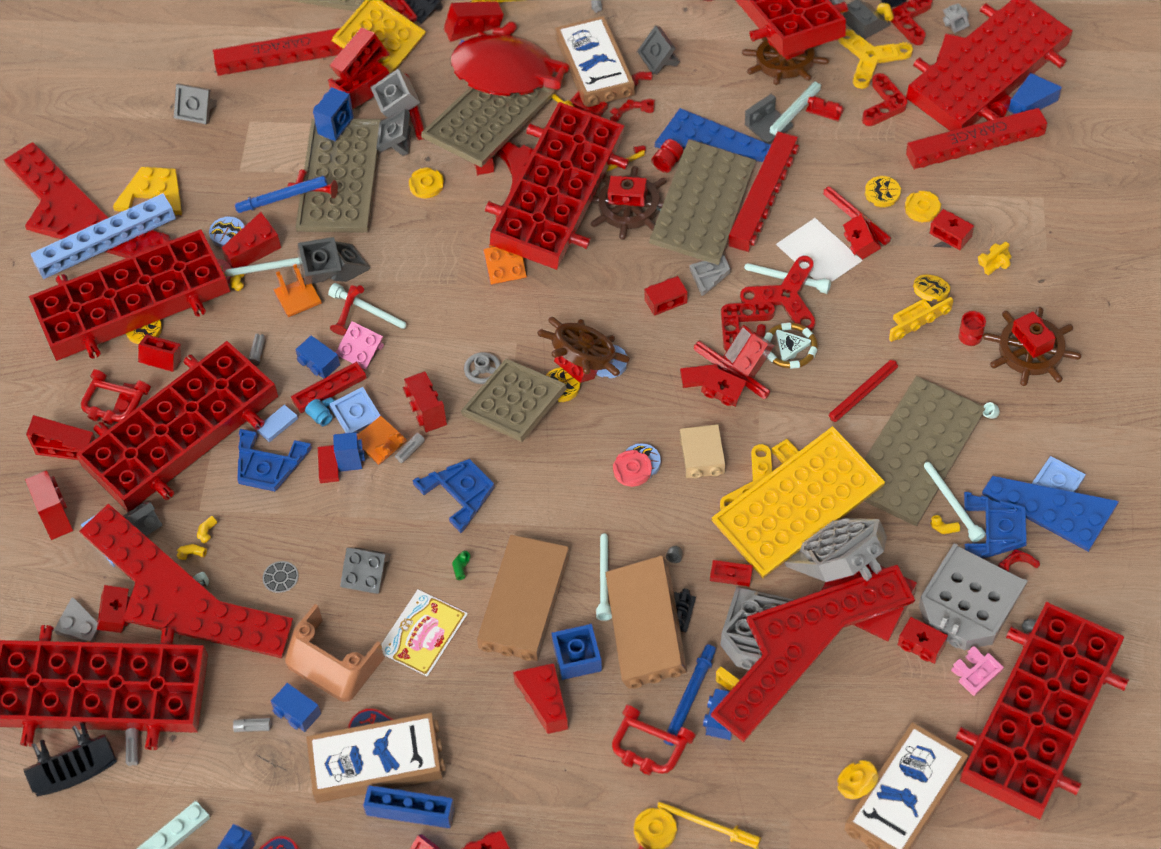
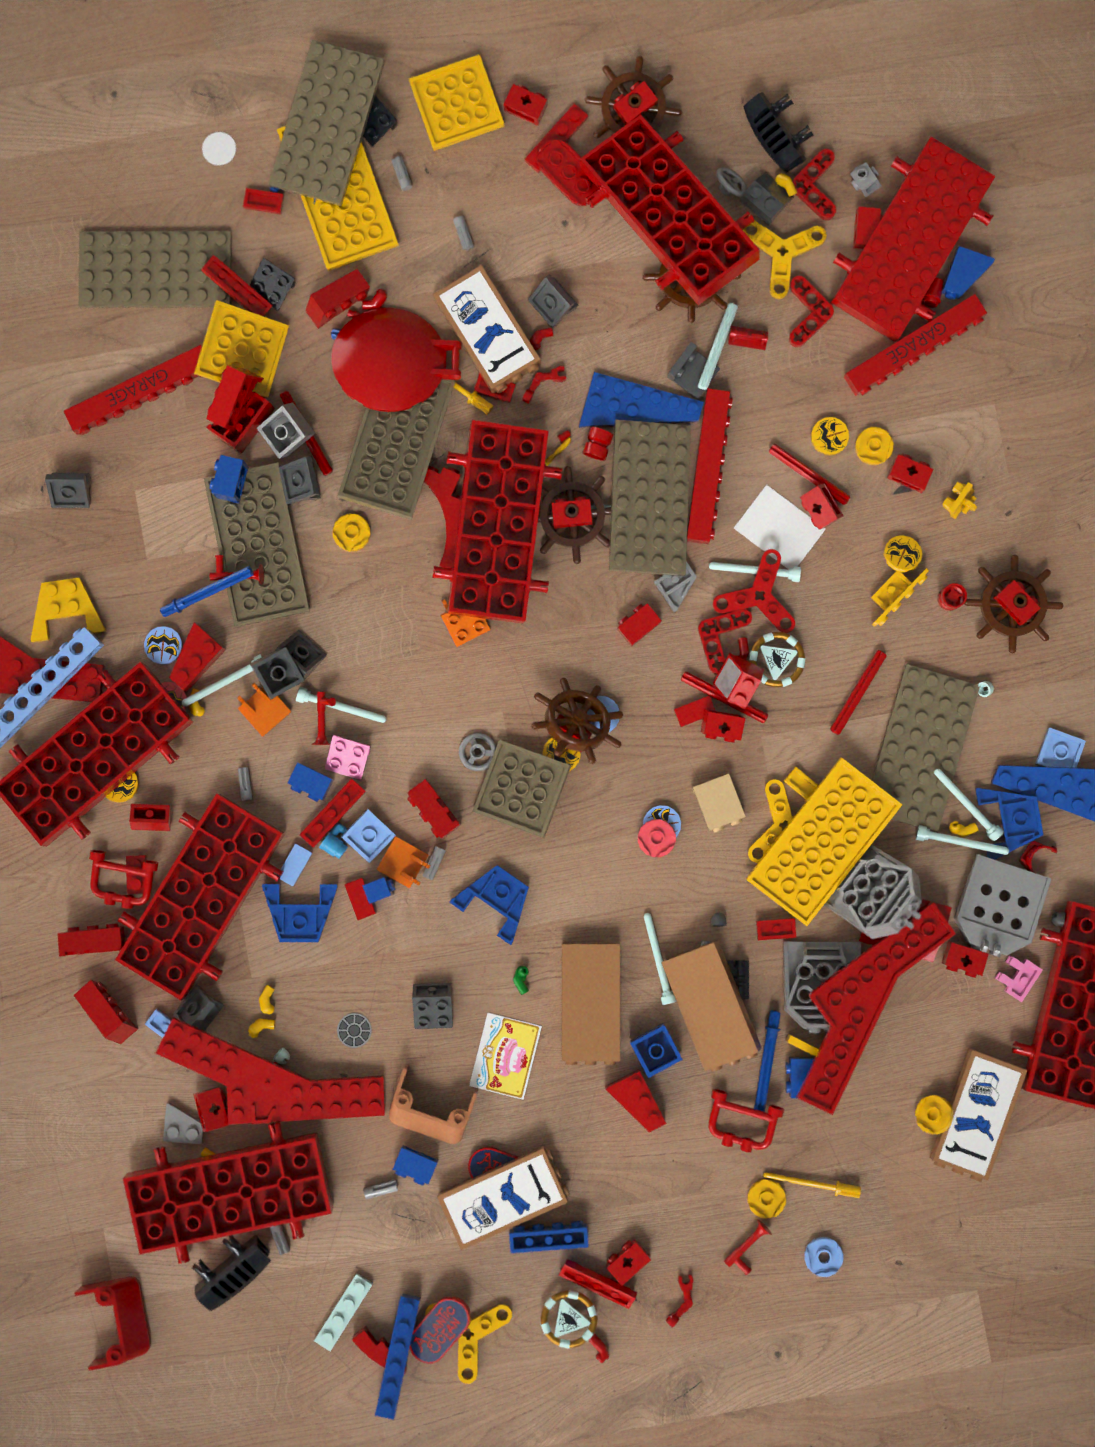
camera: 15 degrees left, 30 degrees up
none -> light aqua piece [916,825,1009,855]

